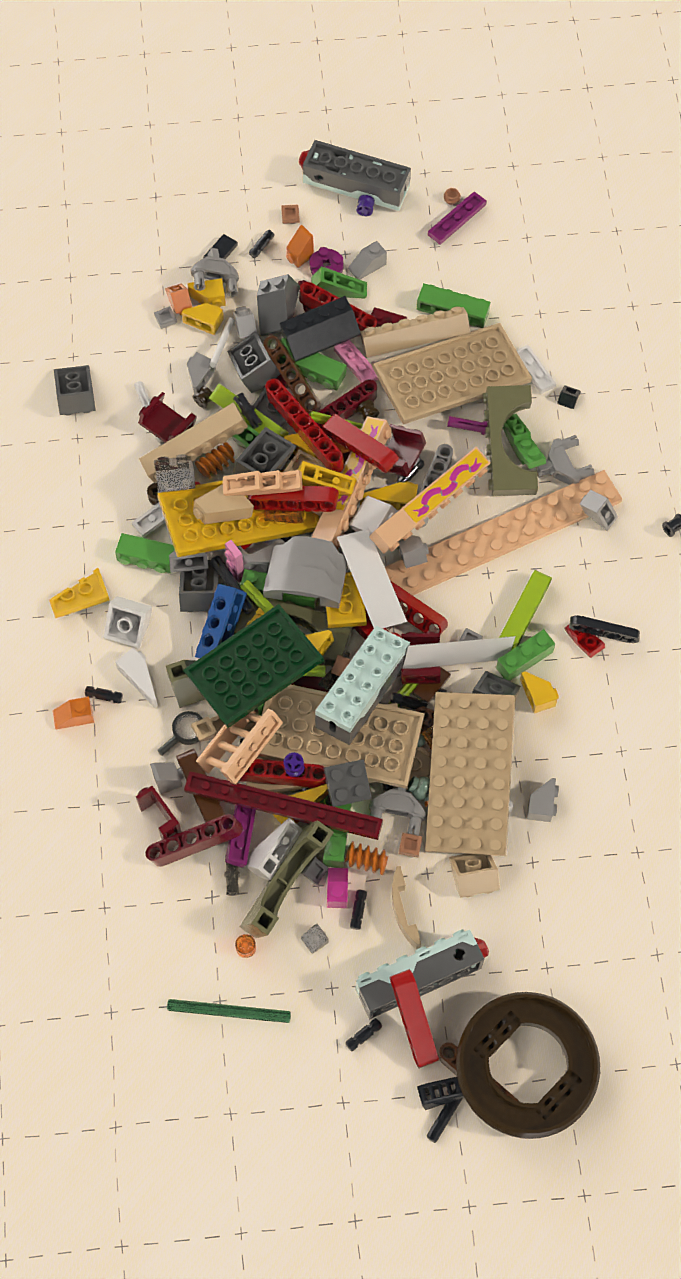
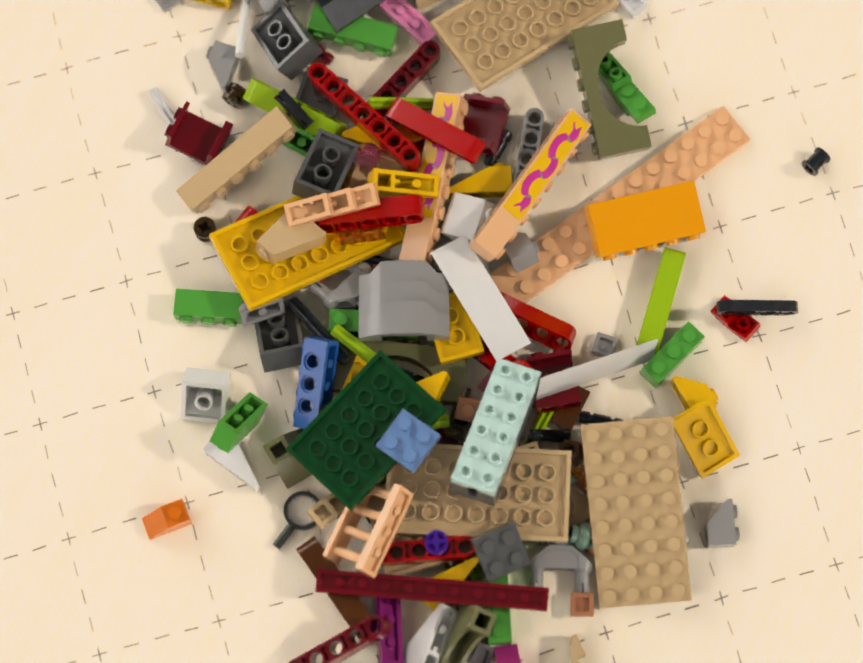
camera: 10 degrees left, 10 degrees up
yellow wing [49,568,110,619] -> none
dark grey slope [53,365,96,416] -> none
black axle [85,686,123,704] -> none
white plate [132,503,166,538] -> none
dark red panel [135,786,182,840] -> none
light grey slope [150,762,184,795] -> none
clear smoke brick [154,454,196,493] -> none
orange piece [194,442,235,479] -> none
bright pink plate [224,540,244,583] -> none
reddish brown beam [264,335,321,413] -> none
orange piece [344,841,389,876] -> none
dark brown wheel [357,400,380,422] -> none
magenta pin [447,416,503,435] -> none
tan slope [449,854,500,897] -> none
dark grey plate [472,671,521,696] -> none
light grey connector [536,435,595,485] -> none
black slope [557,385,581,409] -> none
light grey slope [580,490,618,531] -> none
none -> bright green brick [209,392,268,453]
none -> clear pink plate [354,142,383,168]
none -> medium blue plate [376,409,441,474]
none -> light orange brick [584,180,706,261]
none -> yellow plate [673,397,740,479]

